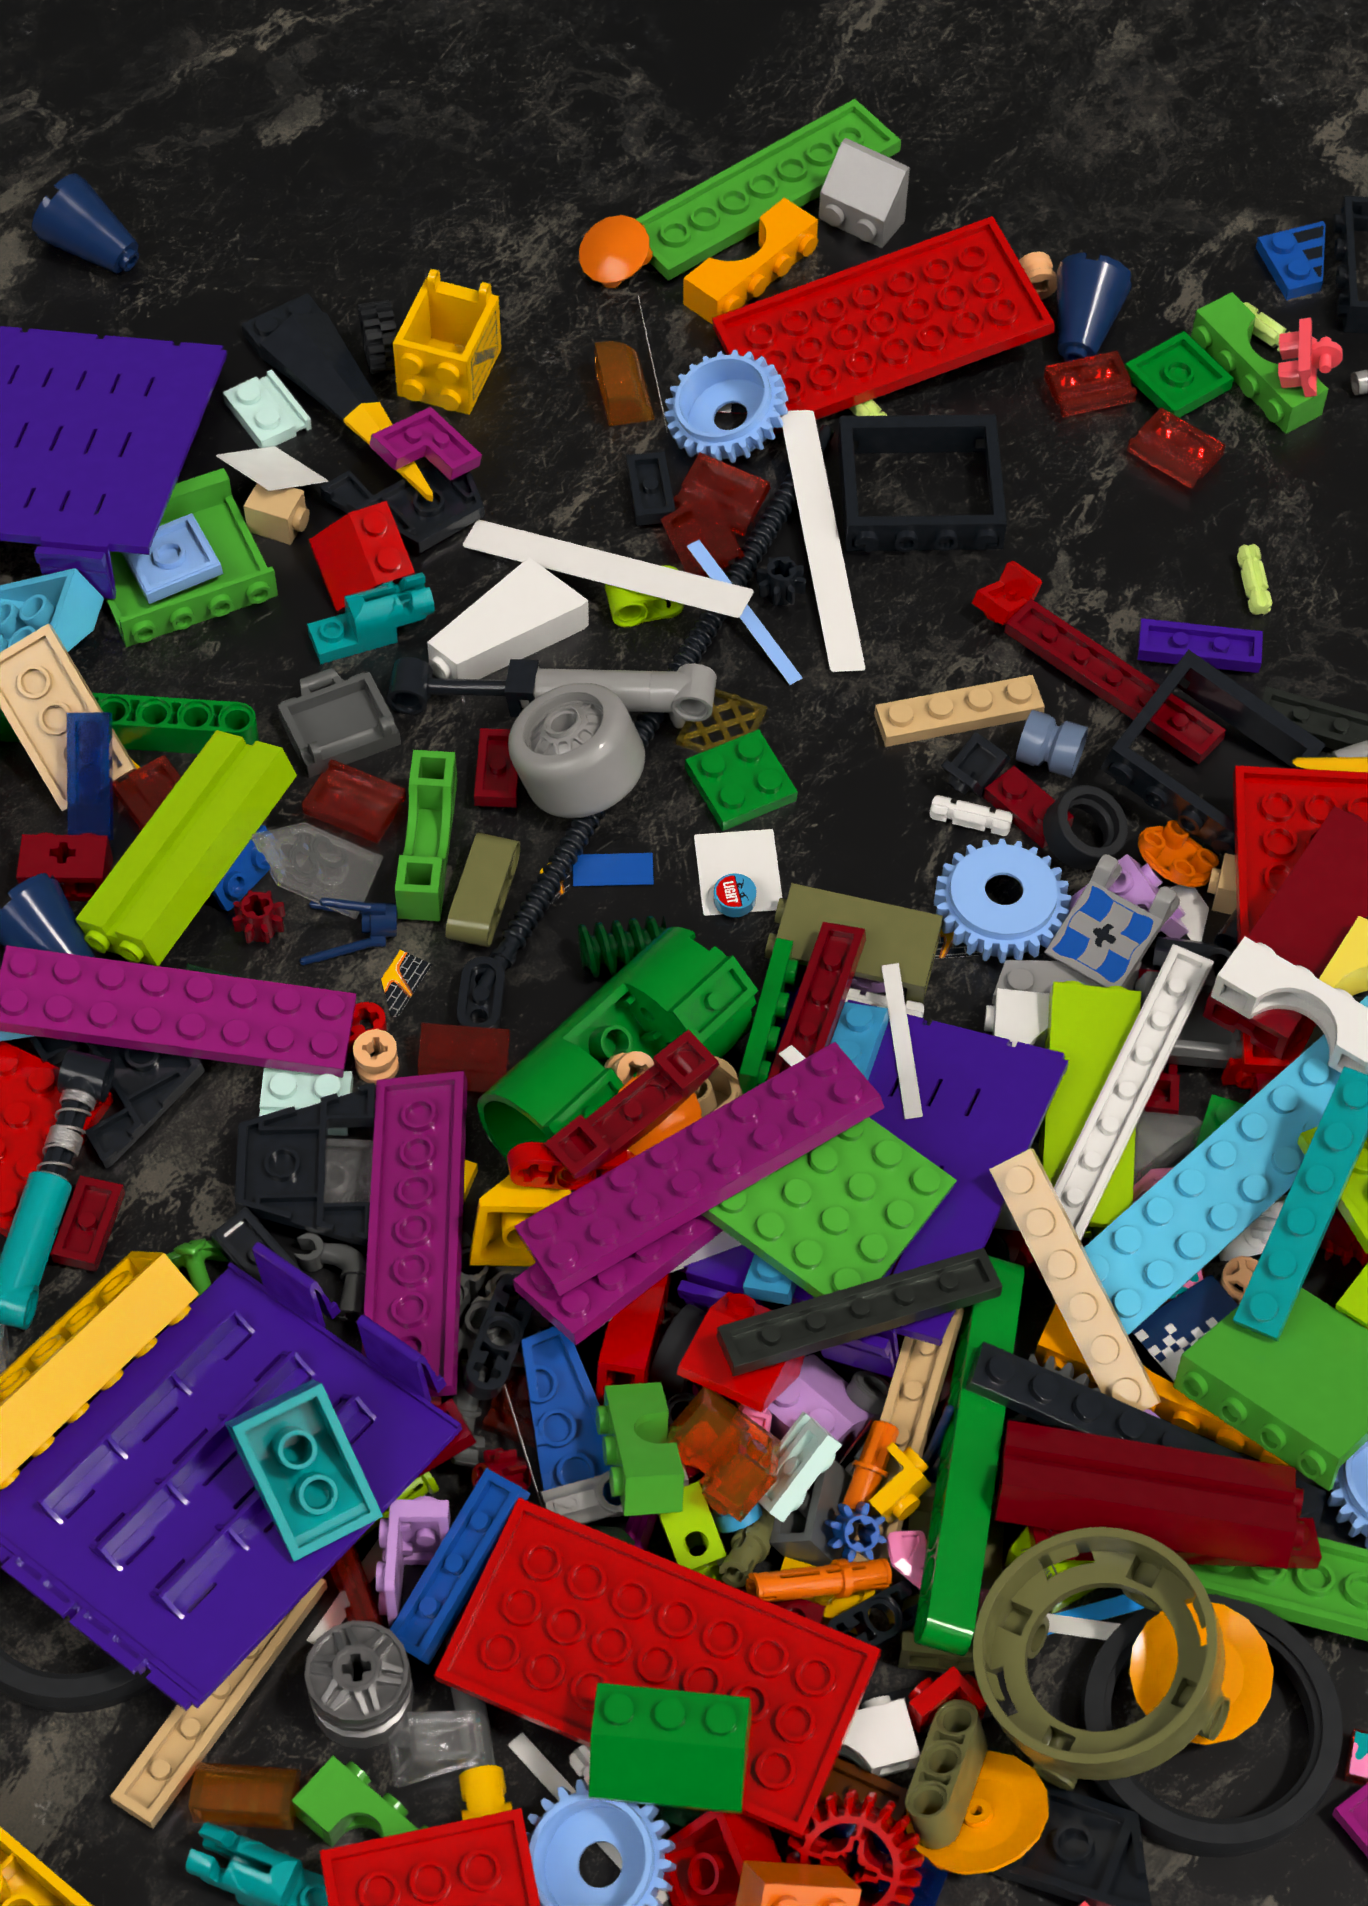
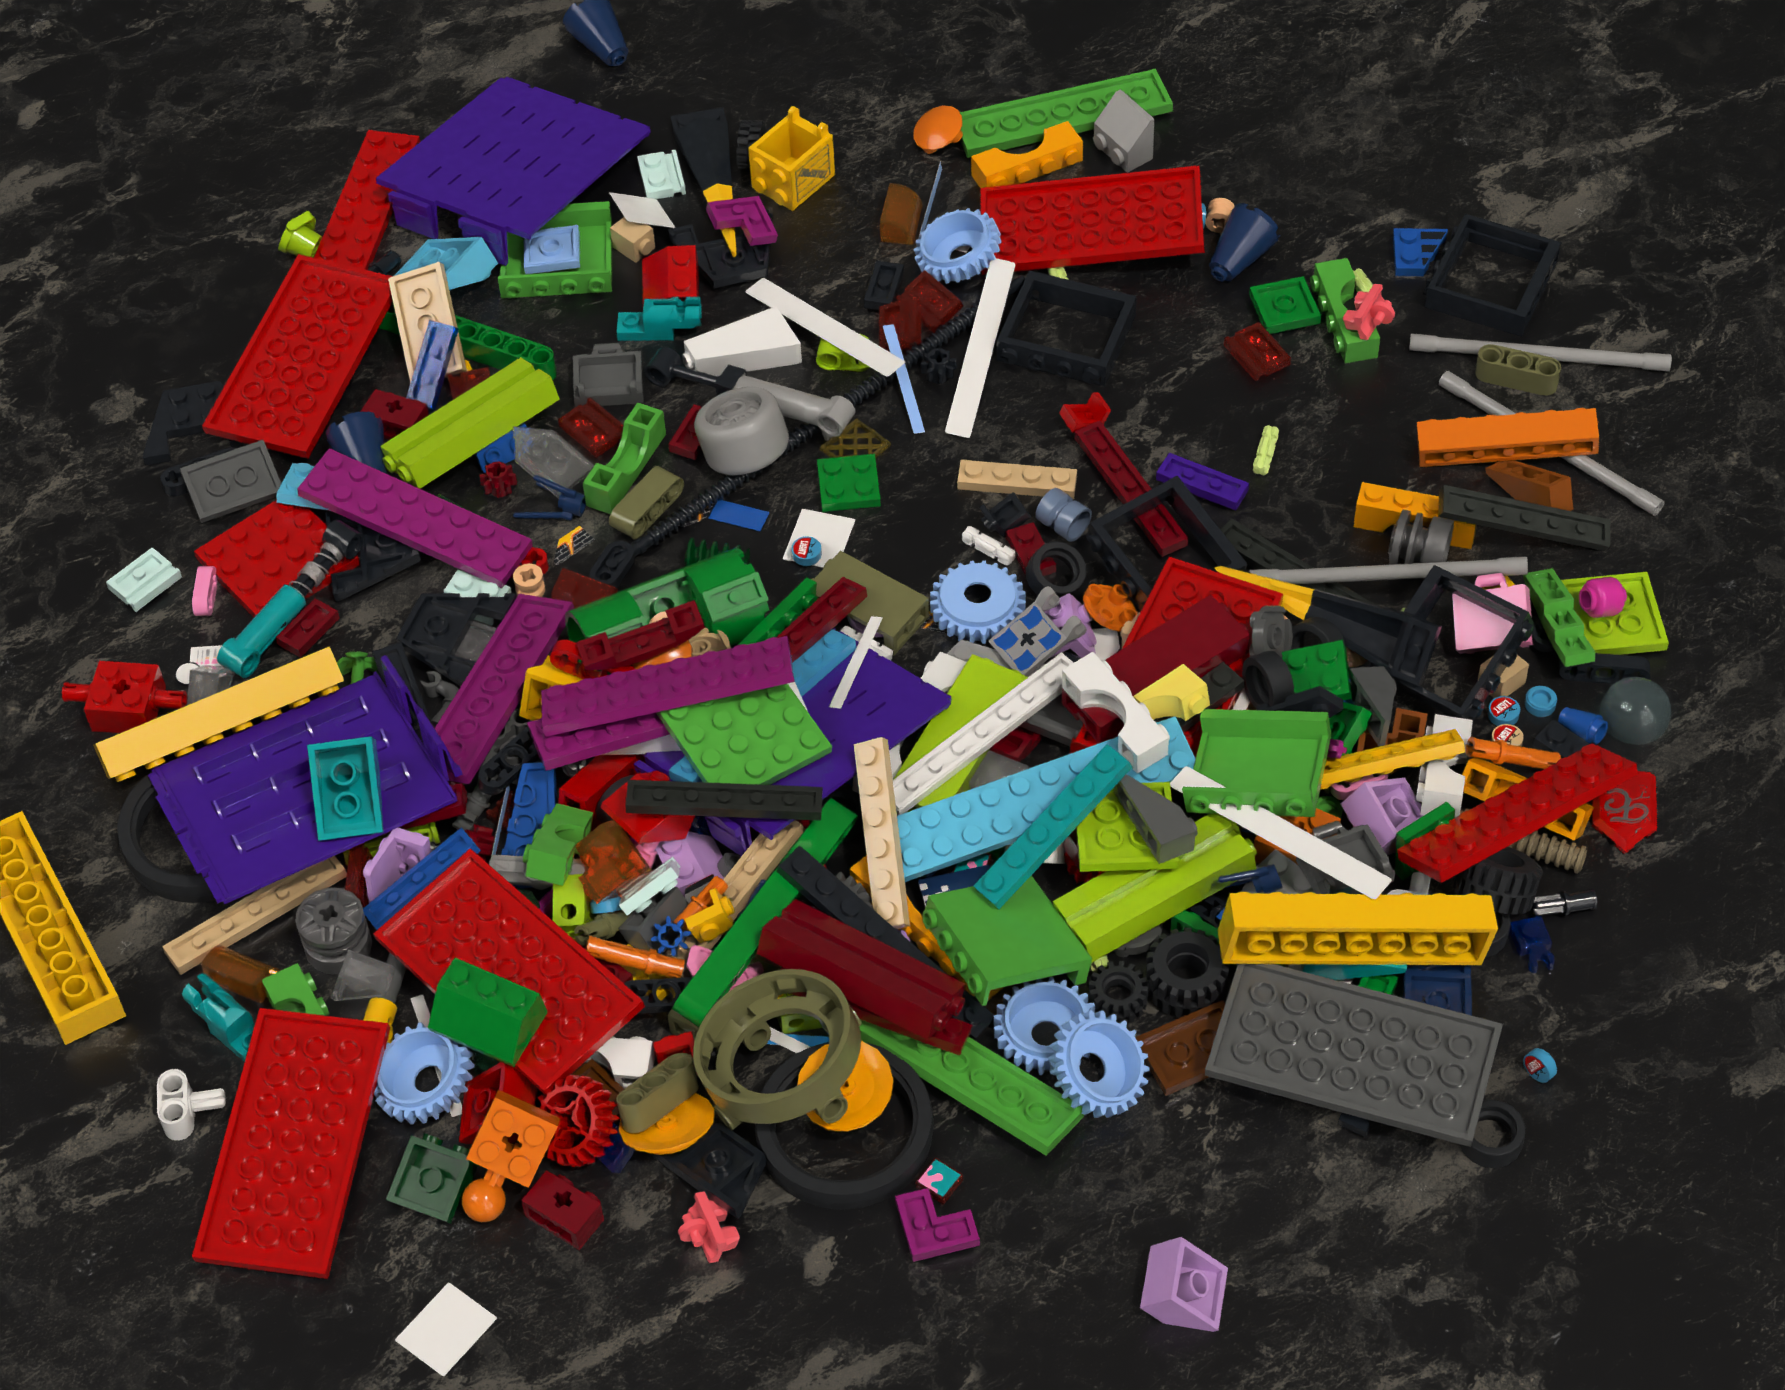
camera: 25 degrees right, 5 degrees down
clear red plate [1044,351,1137,417] -> none

